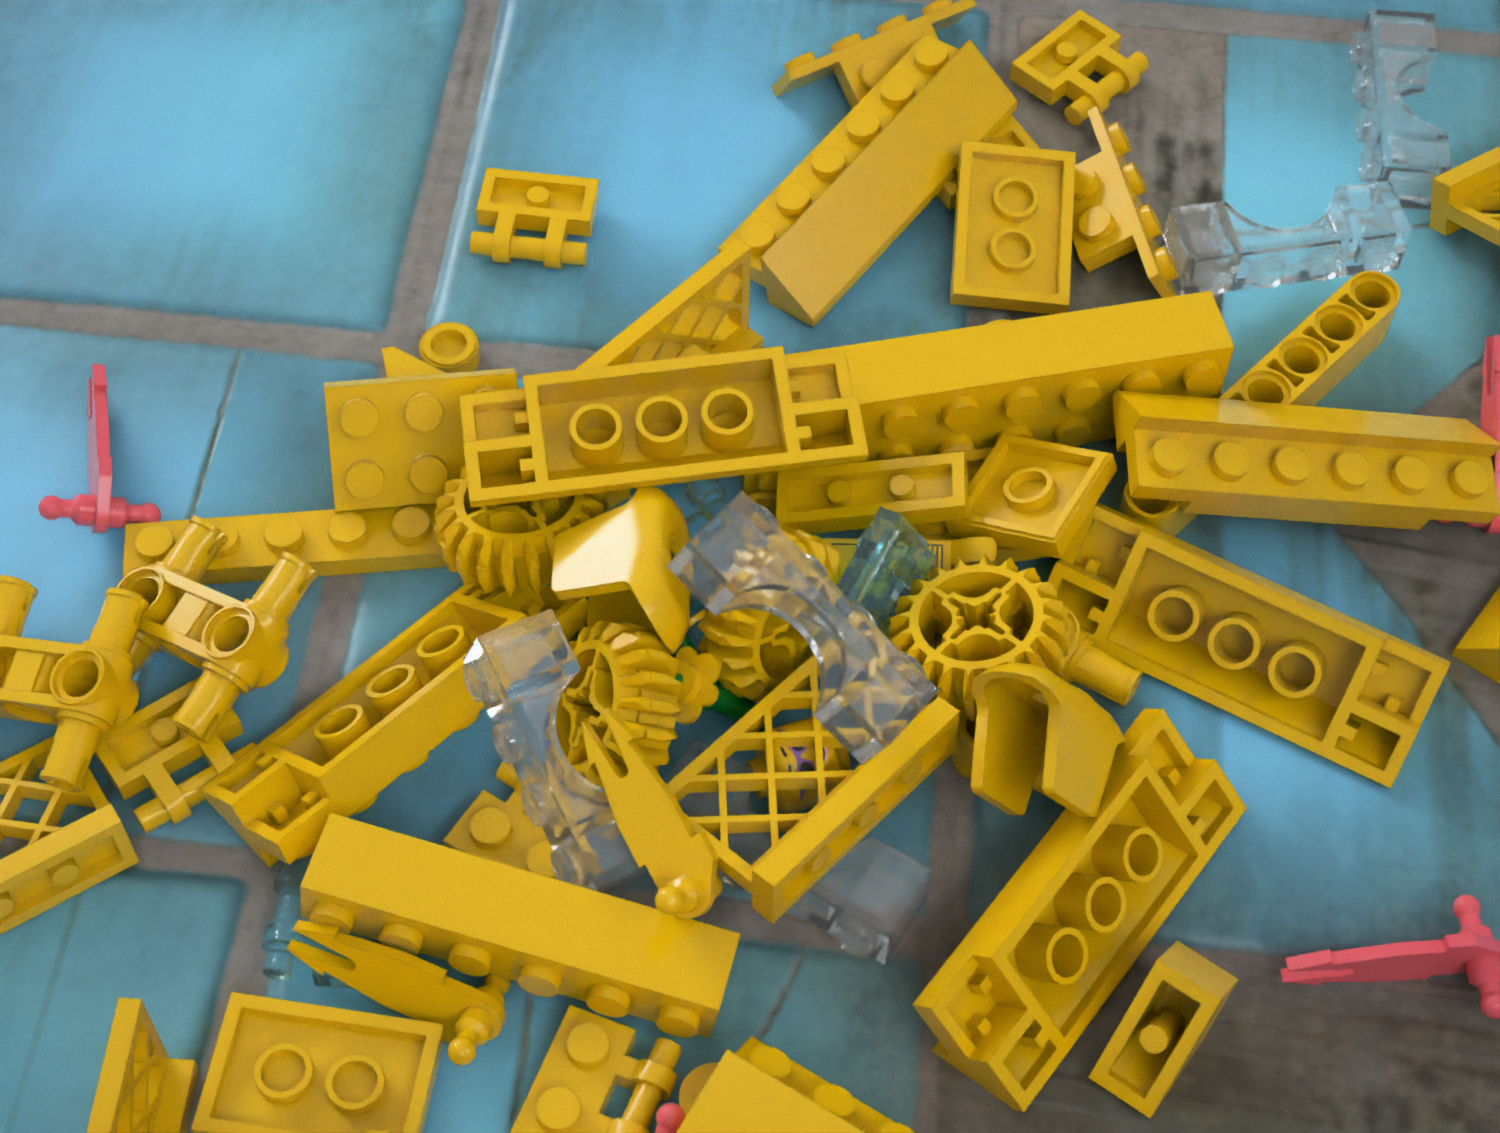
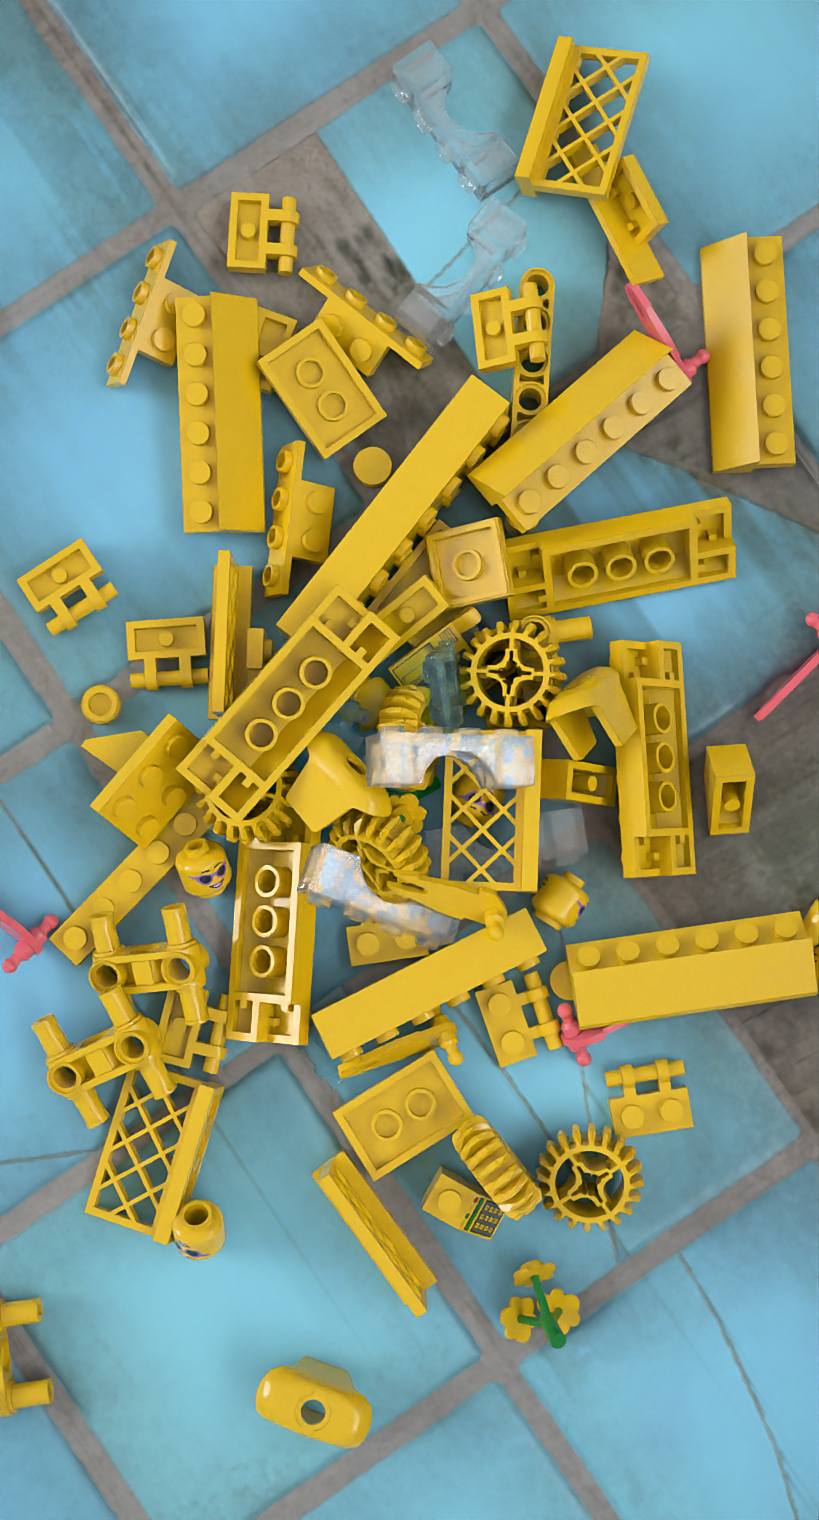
camera: 40 degrees left, 30 degrees up
none -> yellow plate [126,616,209,692]
none -> yellow head [175,838,232,898]
none -> yellow bracket [262,440,335,598]
none -> yellow plate [470,282,548,374]
none -> yellow head [531,870,589,931]
none -> yellow slope [540,759,617,807]

